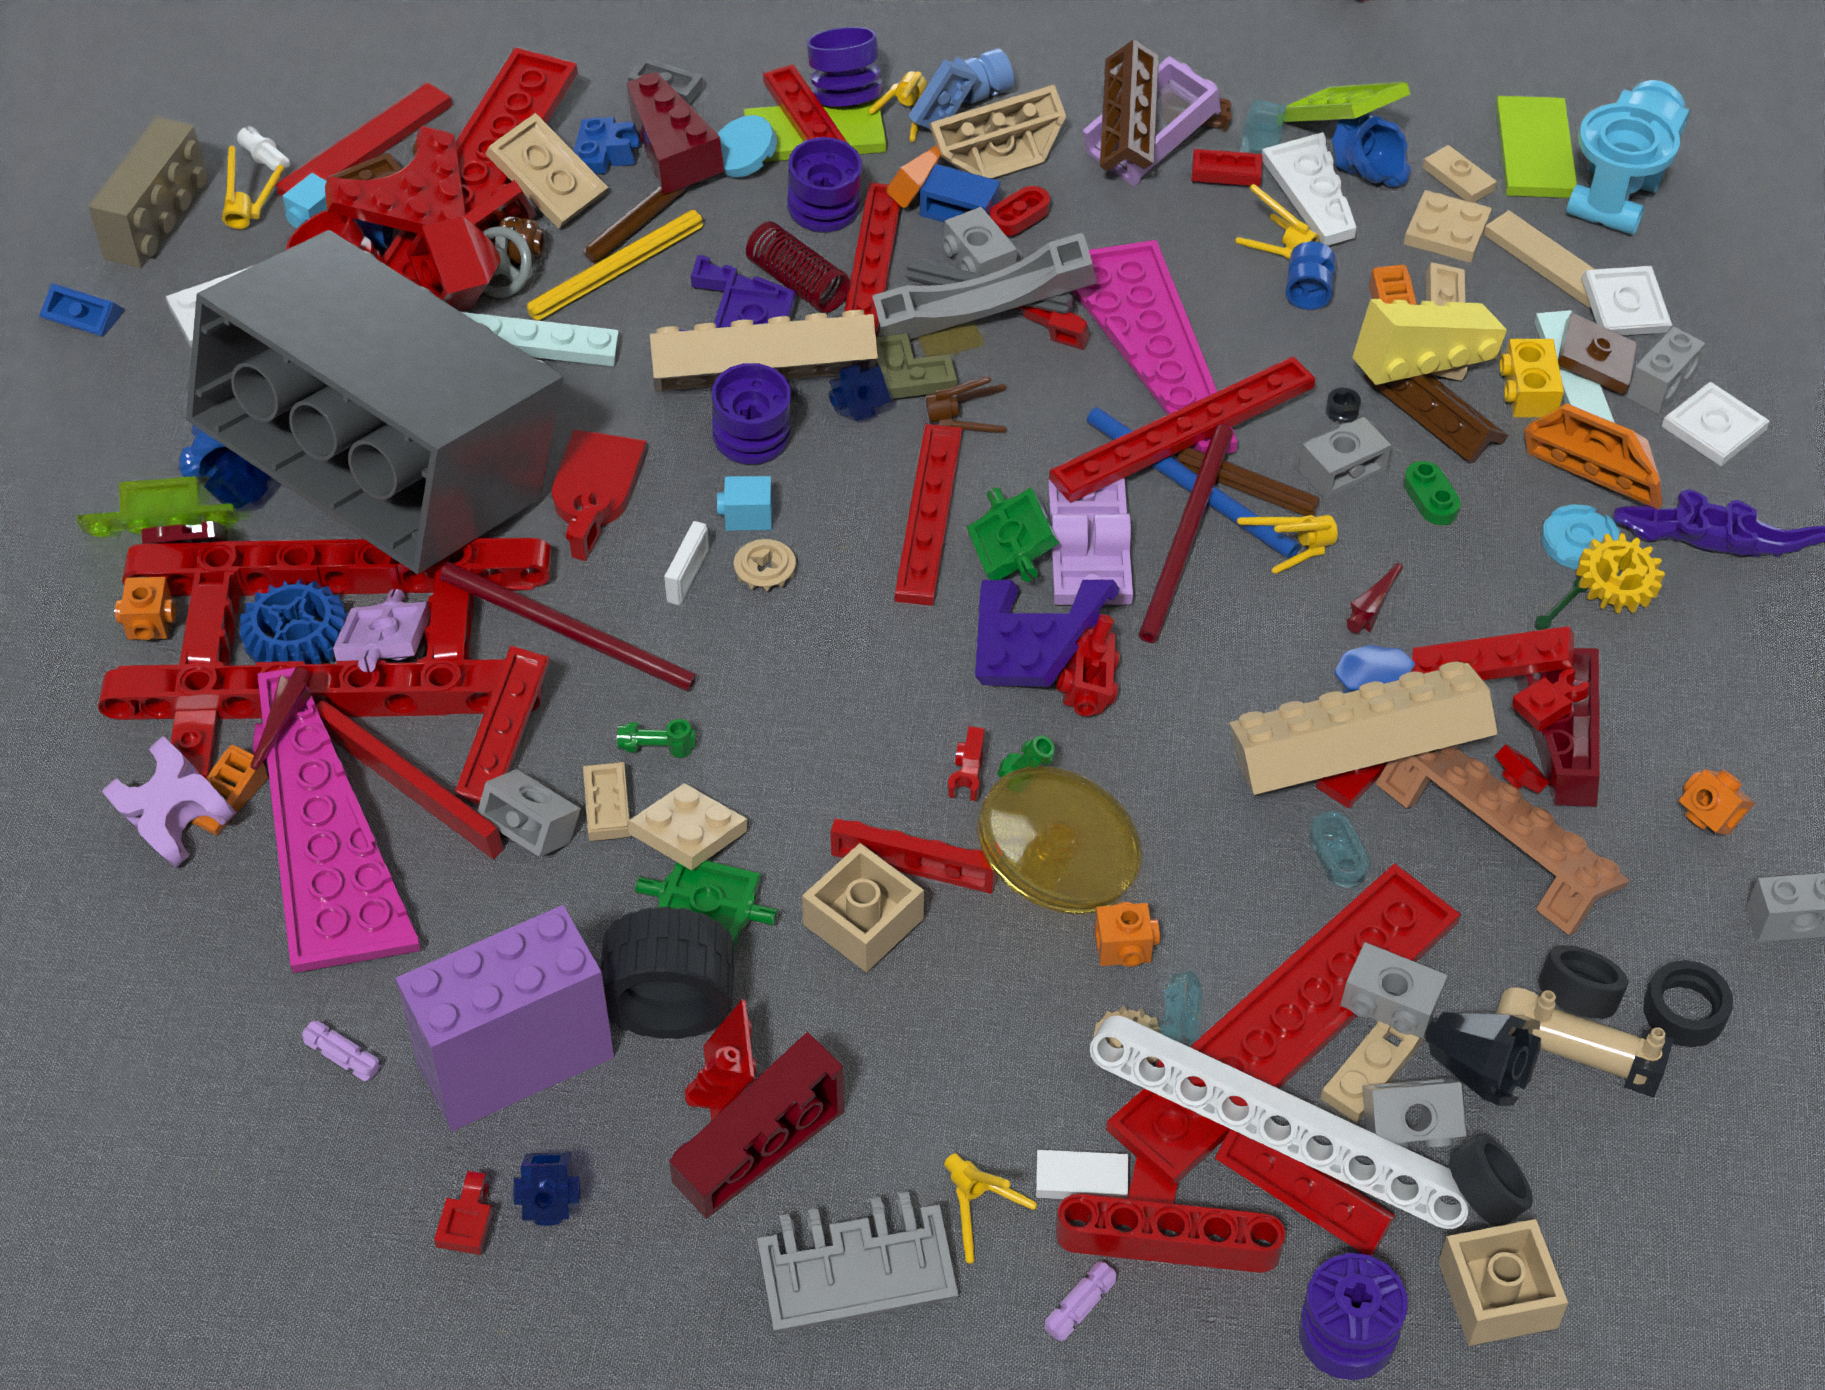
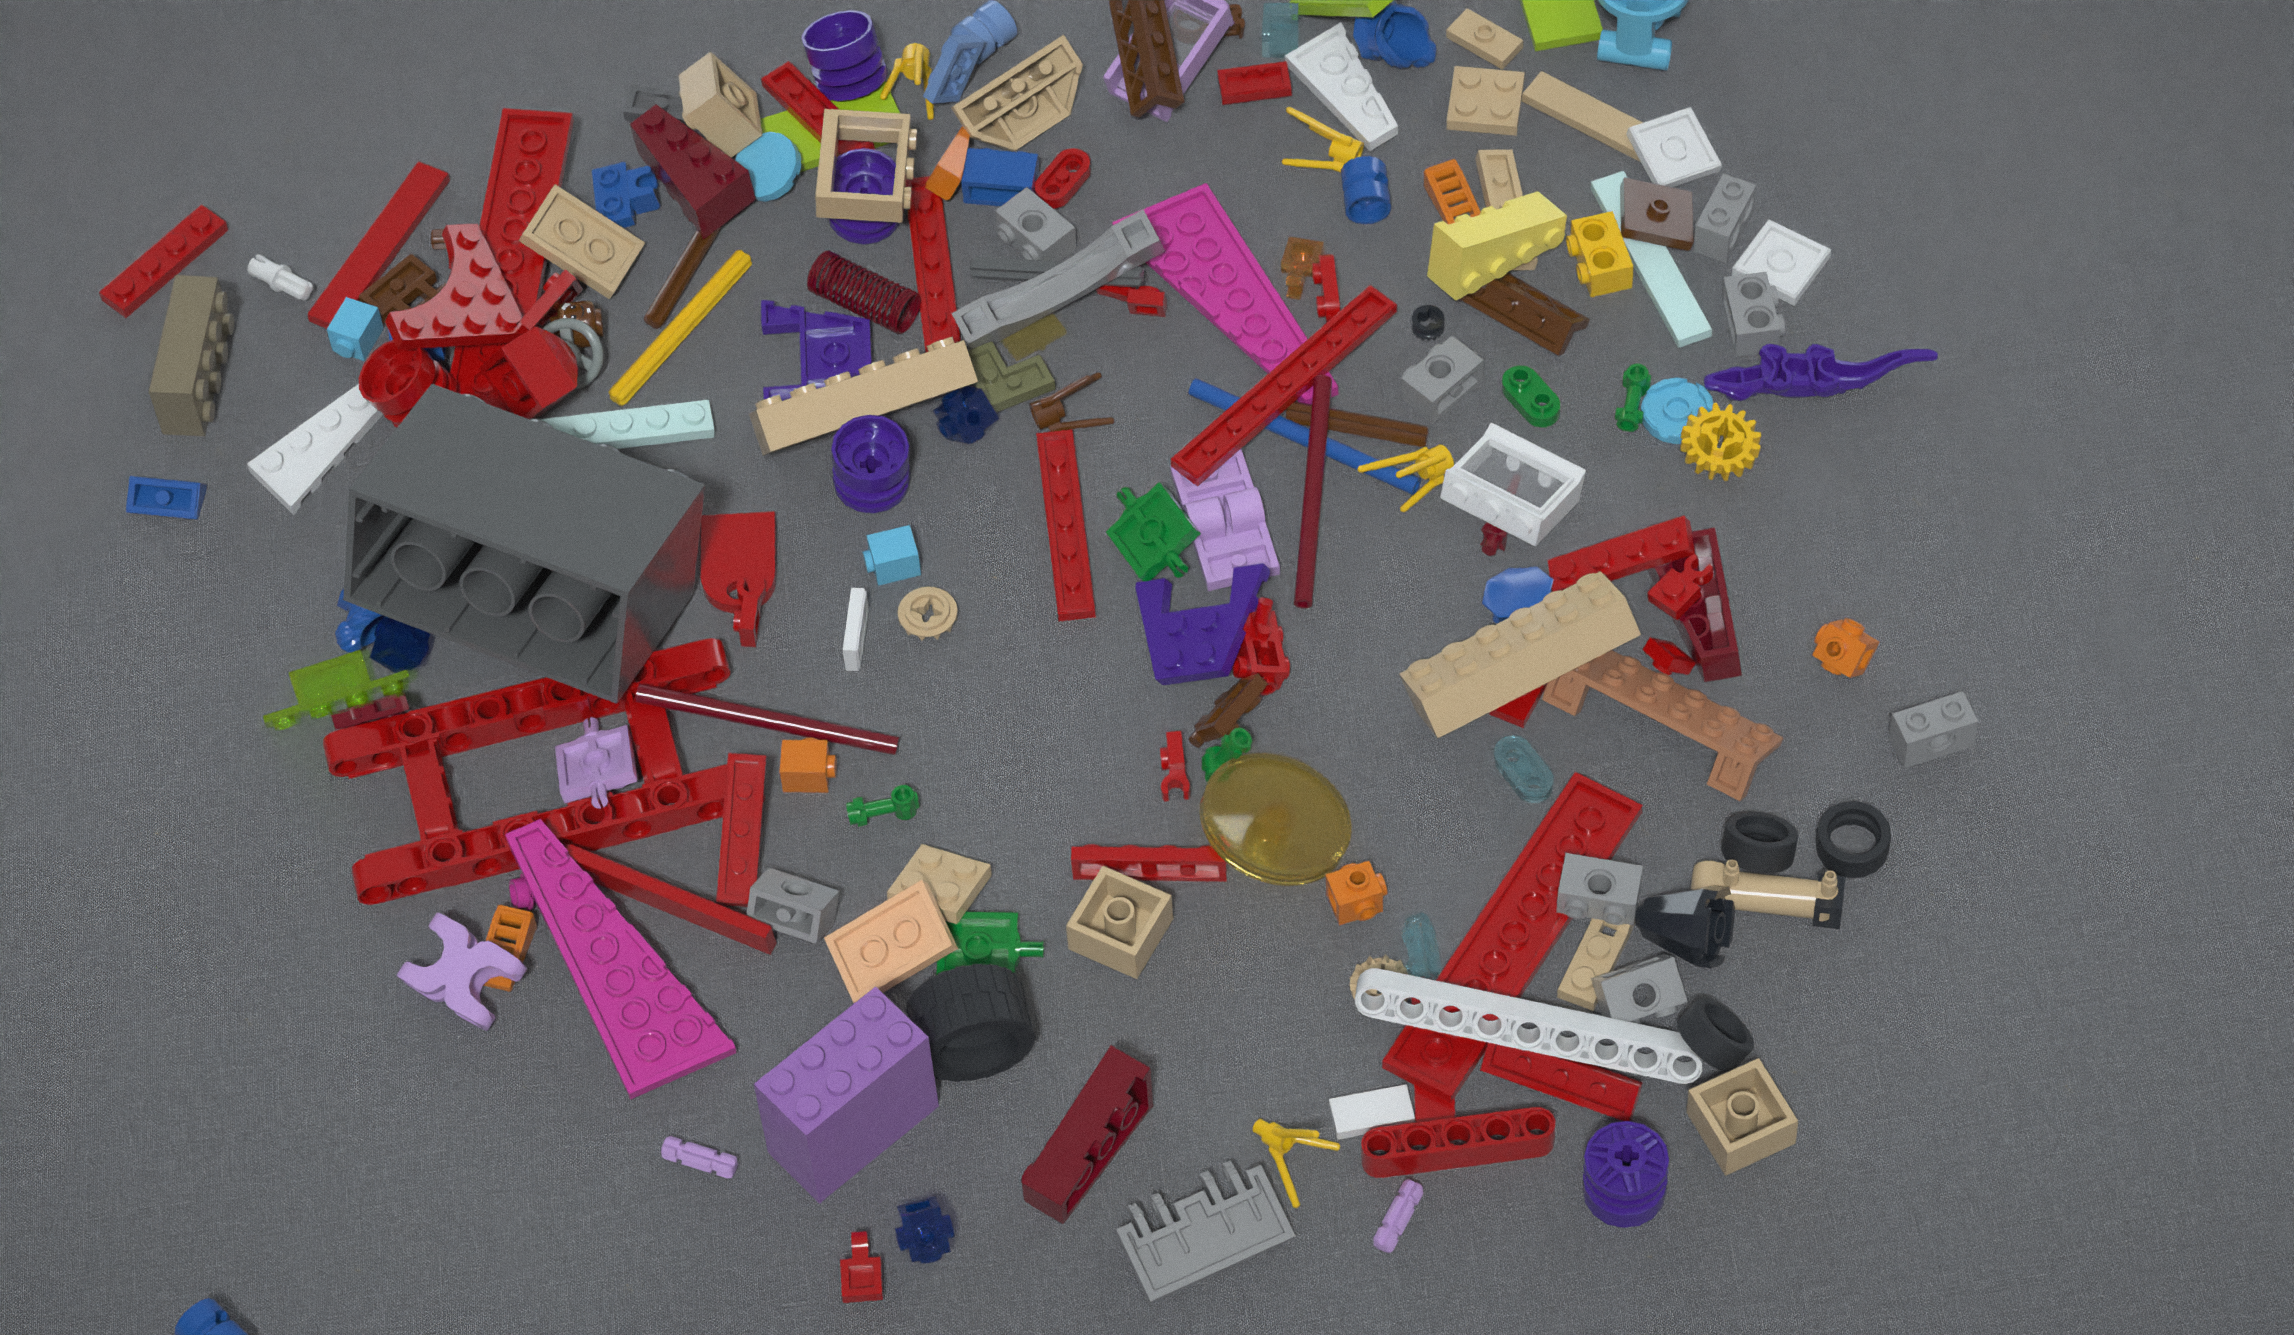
camera: 10 degrees left, 5 degrees up
orange brick [115,577,177,640] -> none
red plate [171,710,219,779] -> none
yellow plant [222,145,284,229] -> none
blue gear [239,578,347,664] -> none
dark red piece [250,667,311,770] -> none
tan plate [583,762,631,841] -> none
red hinge [685,1000,757,1121] -> none
orange wedge [1524,403,1662,509] -> none
dark green hinge [1535,577,1588,630] -> none
none -> red plate [99,204,229,318]
none -> tan brick [679,52,762,158]
none -> orange brick [779,738,837,793]
none -> tan window [815,109,917,223]
none -> light nougat plate [824,880,958,1003]
none -> reddish brown plate [1188,674,1268,748]
none -> clear orange plate [1281,237,1324,300]
none -> red plate [1312,254,1340,323]
none -> white window [1440,422,1586,547]
none -> green bar [1615,363,1651,432]
none -> light grey brick [1722,272,1785,356]

